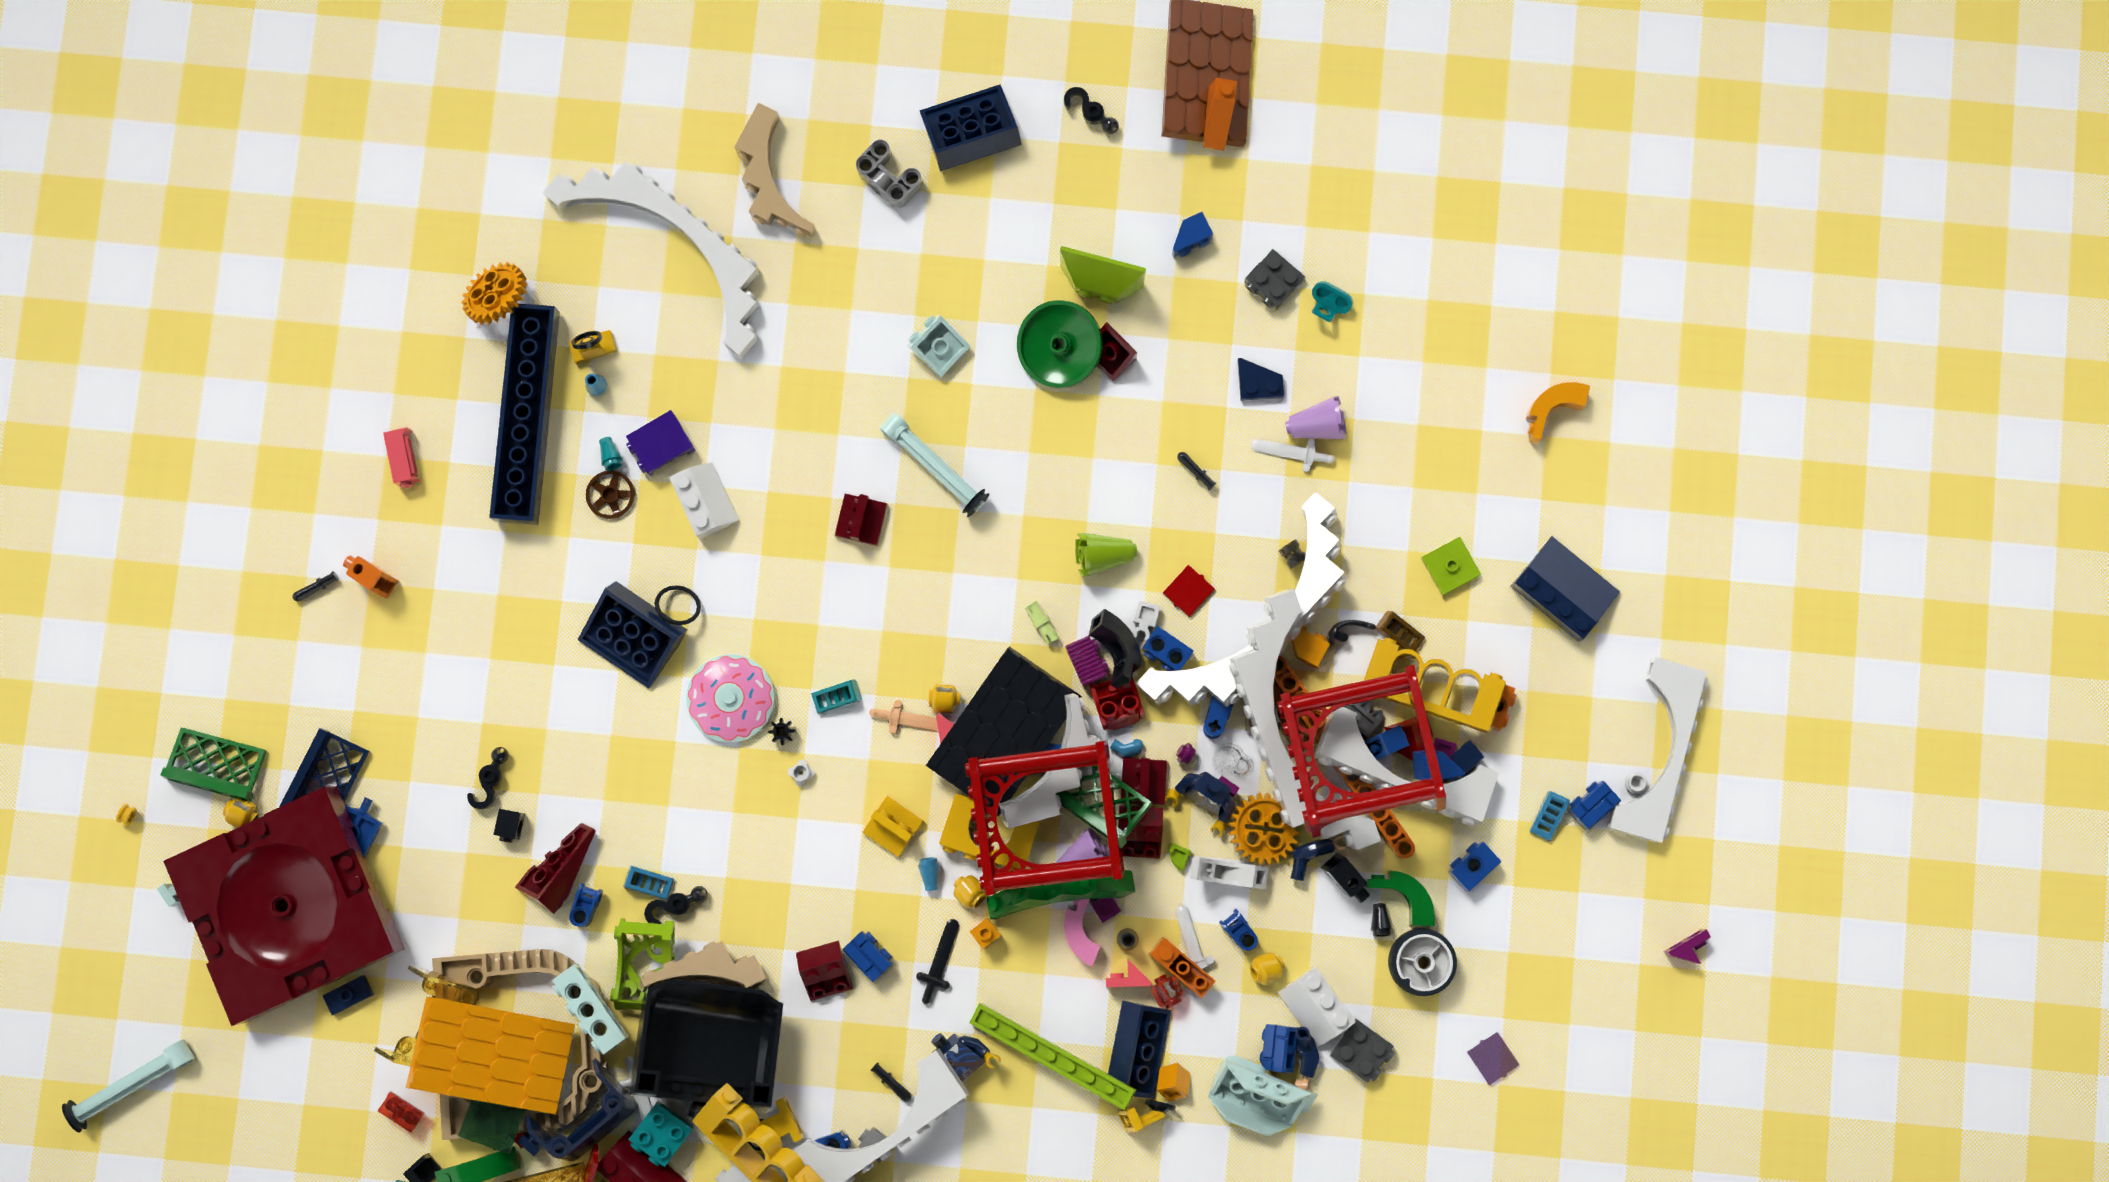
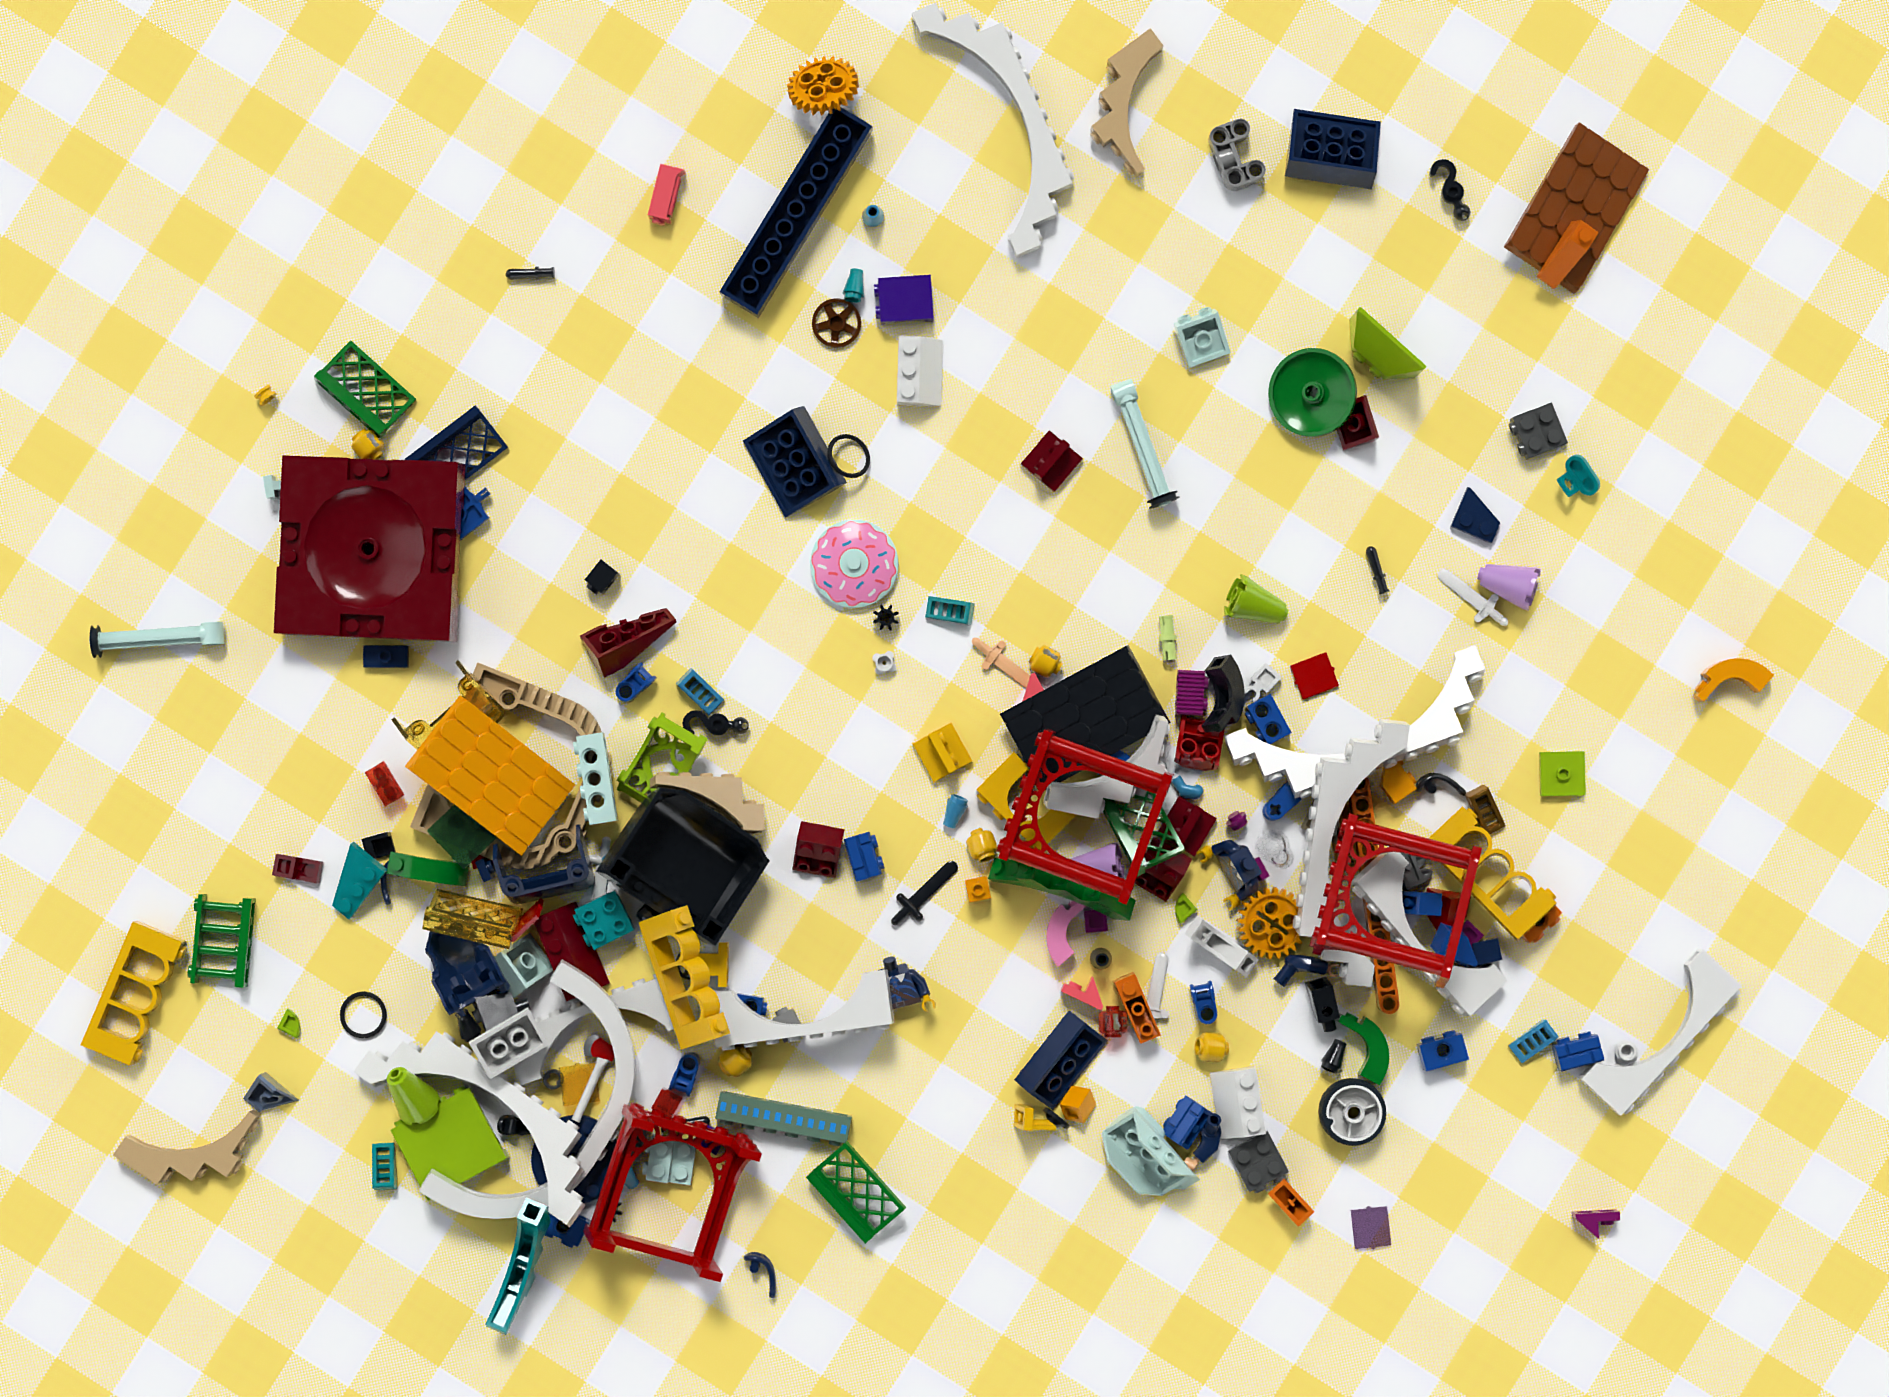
camera: 20 degrees right, 5 degrees up
orange torso [343,555,399,599] -> none
black piece [467,747,509,809] -> none
yellow piece [569,330,617,364] -> none
black piece [870,1062,912,1102] -> none
lime plate [969,1003,1136,1110] -> none
blue slope [1172,212,1214,258] -> none
clear smoke wheel [1278,539,1306,569] -> none
dark blue slope [1510,536,1620,642] -> none
none -> orange slope [1268,1179,1315,1227]

